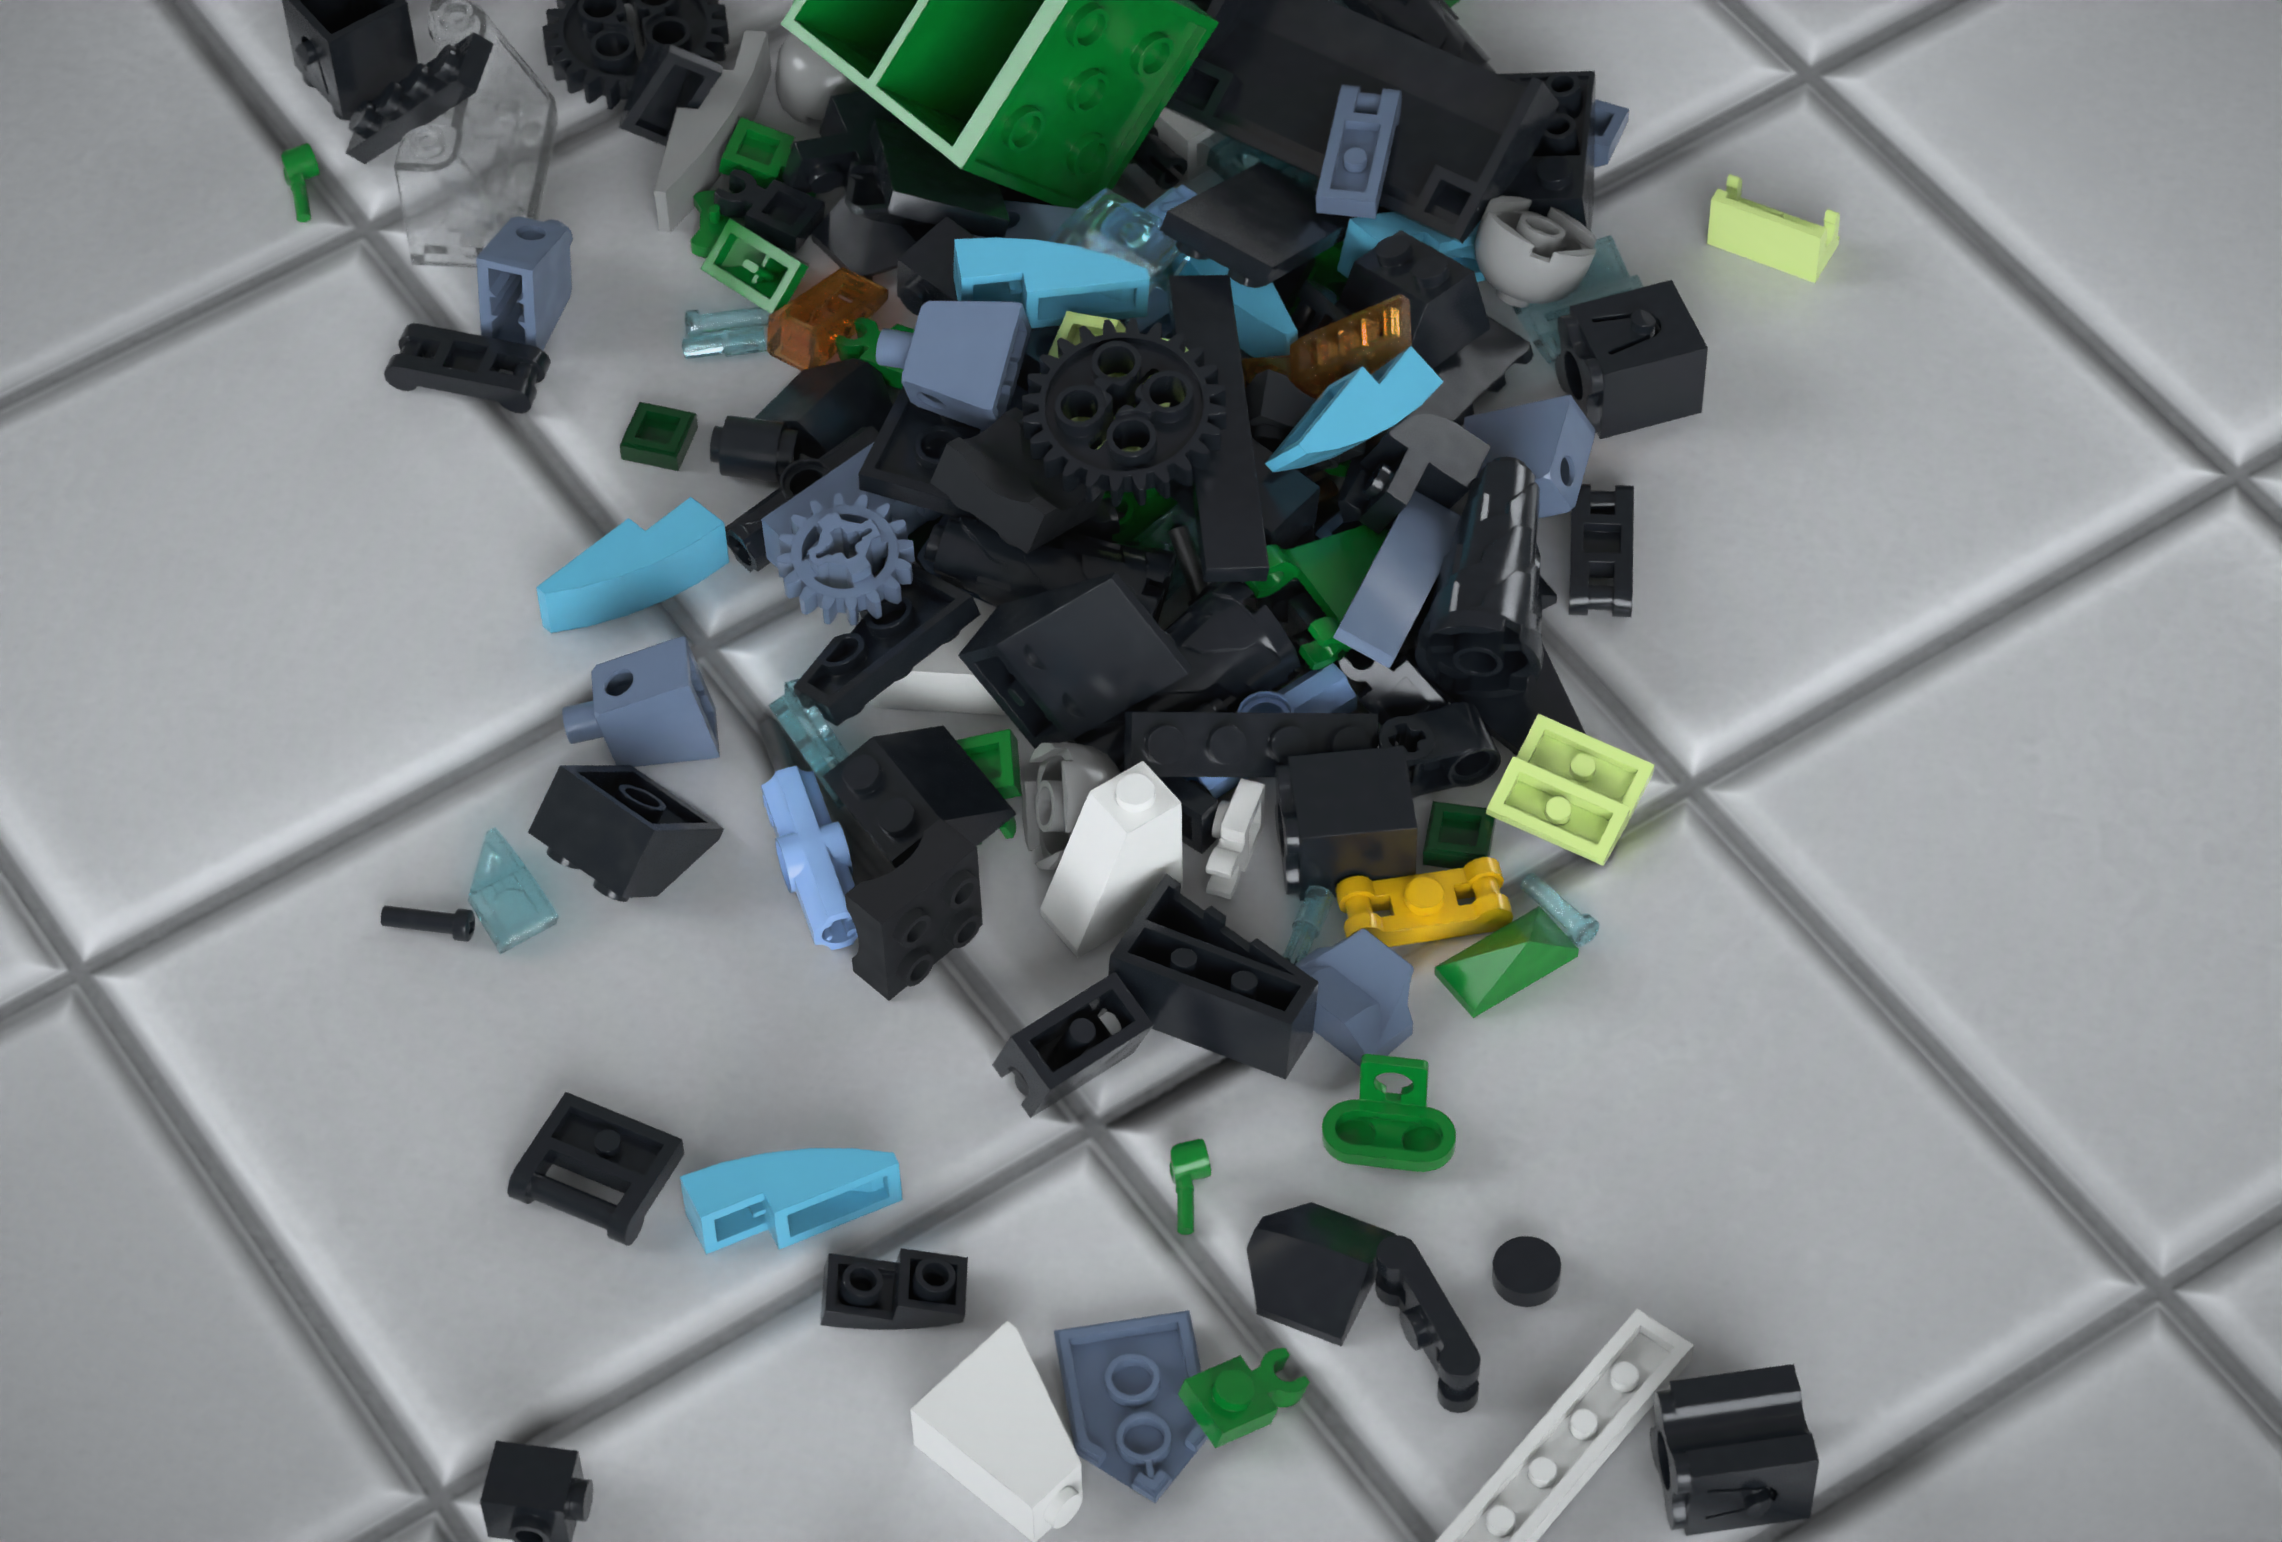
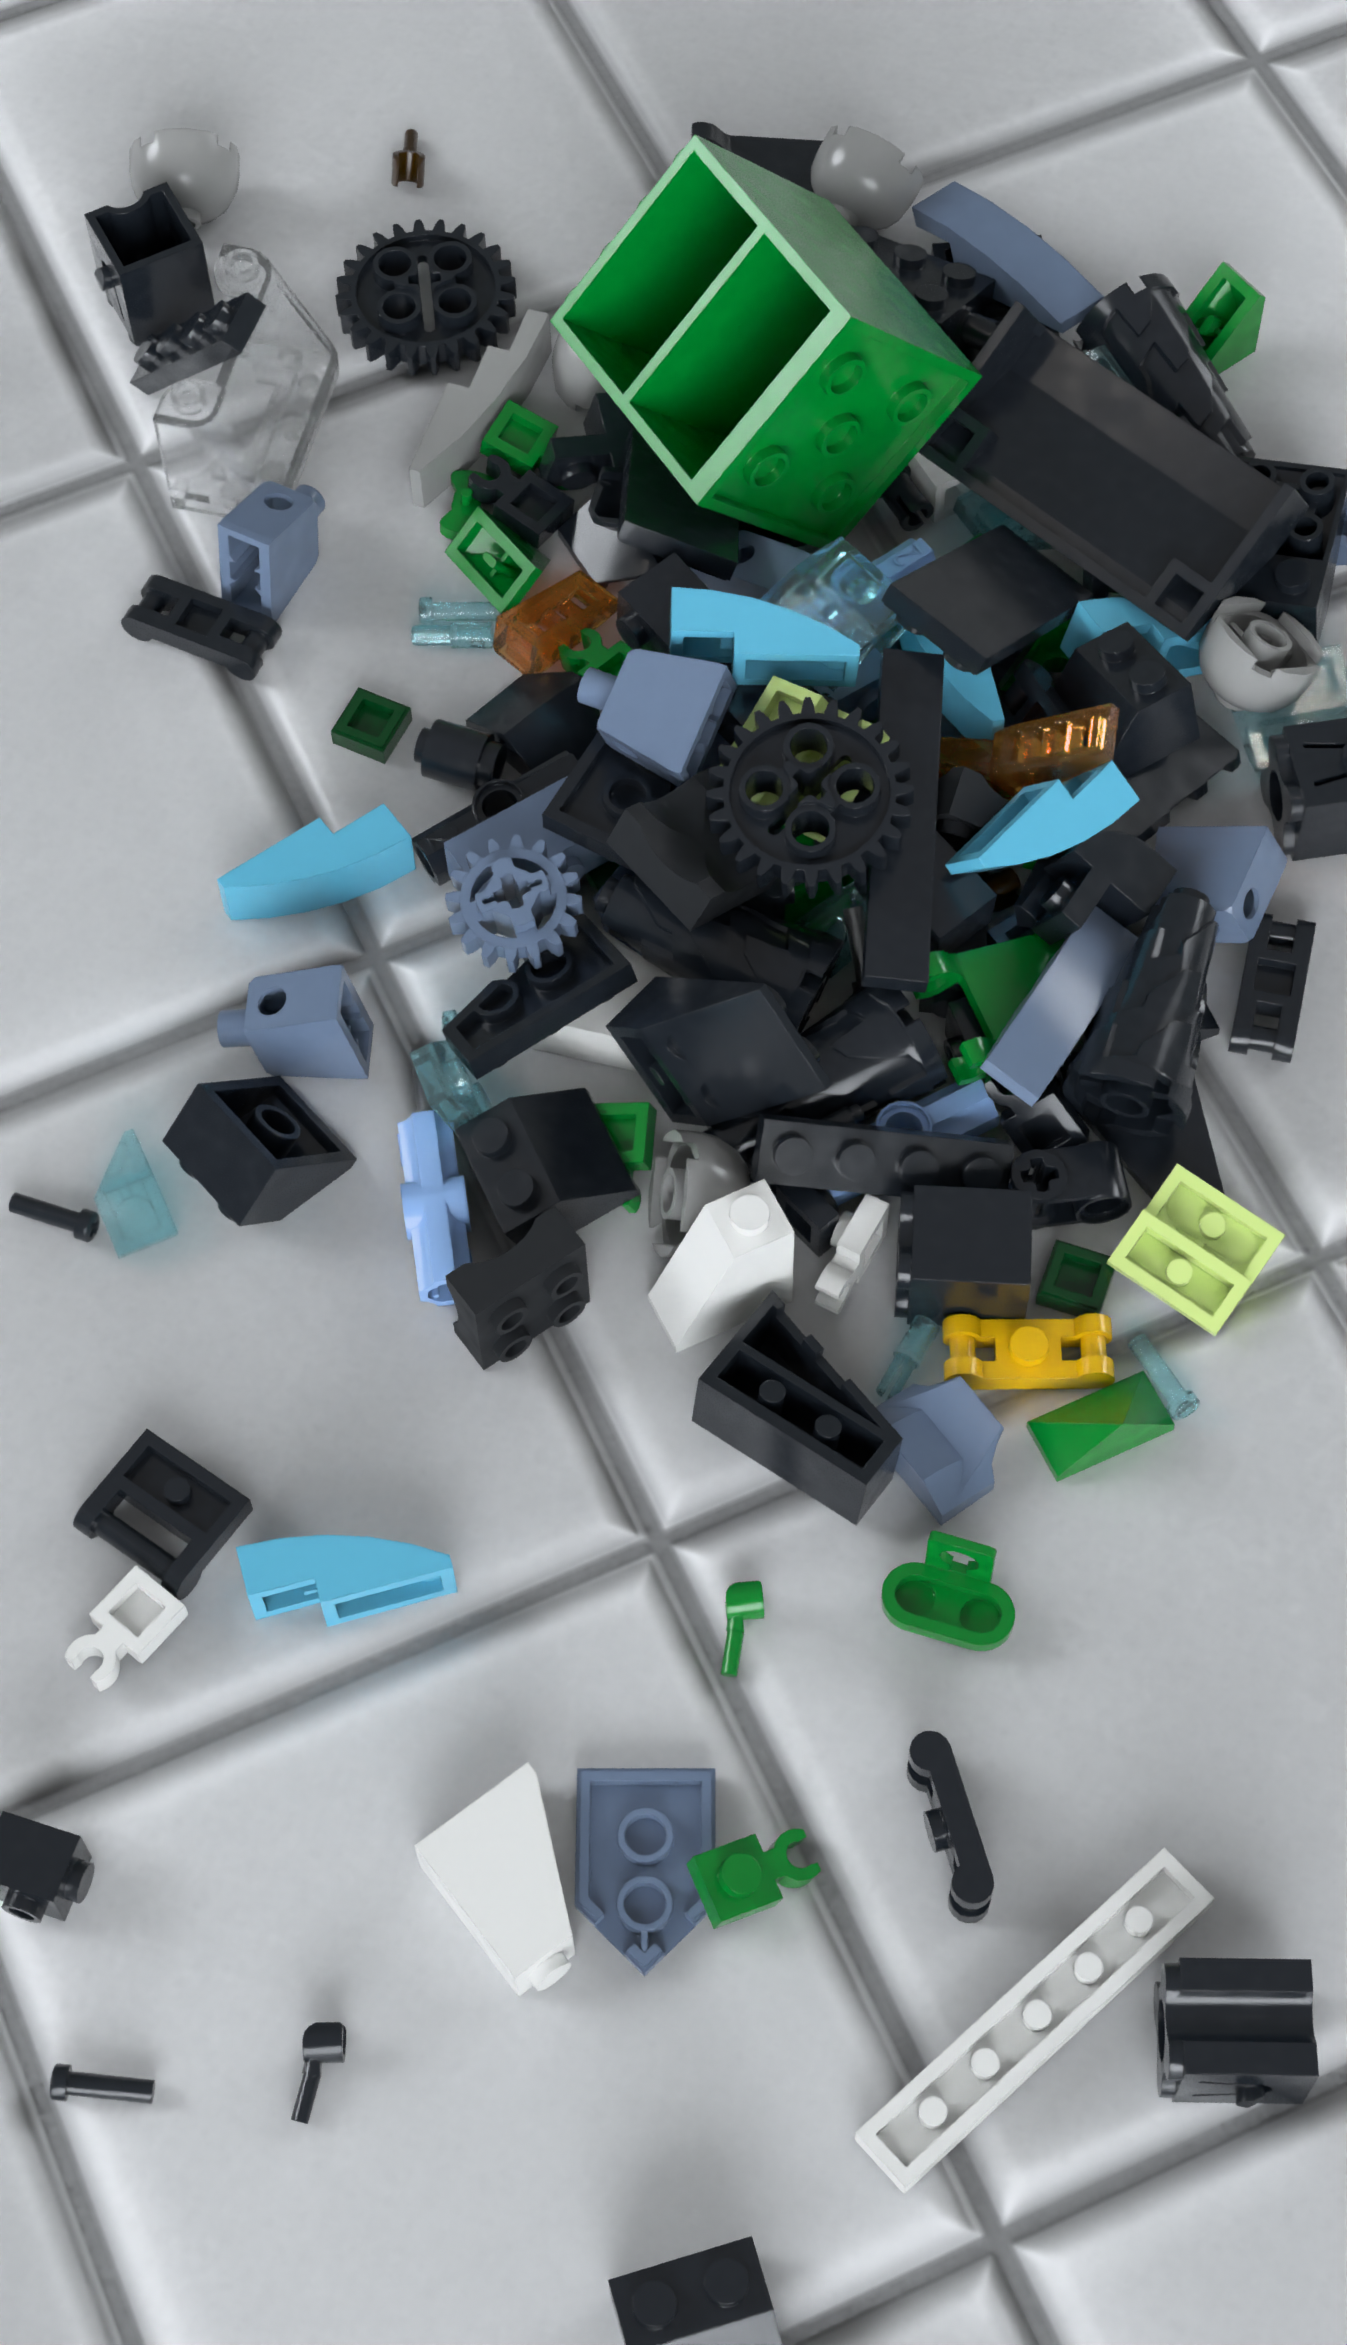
camera: 10 degrees right, 10 degrees up
green hand [281,143,320,222] -> none
black slope [619,43,723,146] -> none
black slope [820,1248,968,1330] -> none
black brick [992,972,1154,1118] -> none
black slope [1246,1202,1396,1347] -> none
sand blue plate [1316,84,1402,219] -> none
black tile [1492,1236,1561,1307] -> none
none -> white plate [65,1565,188,1692]

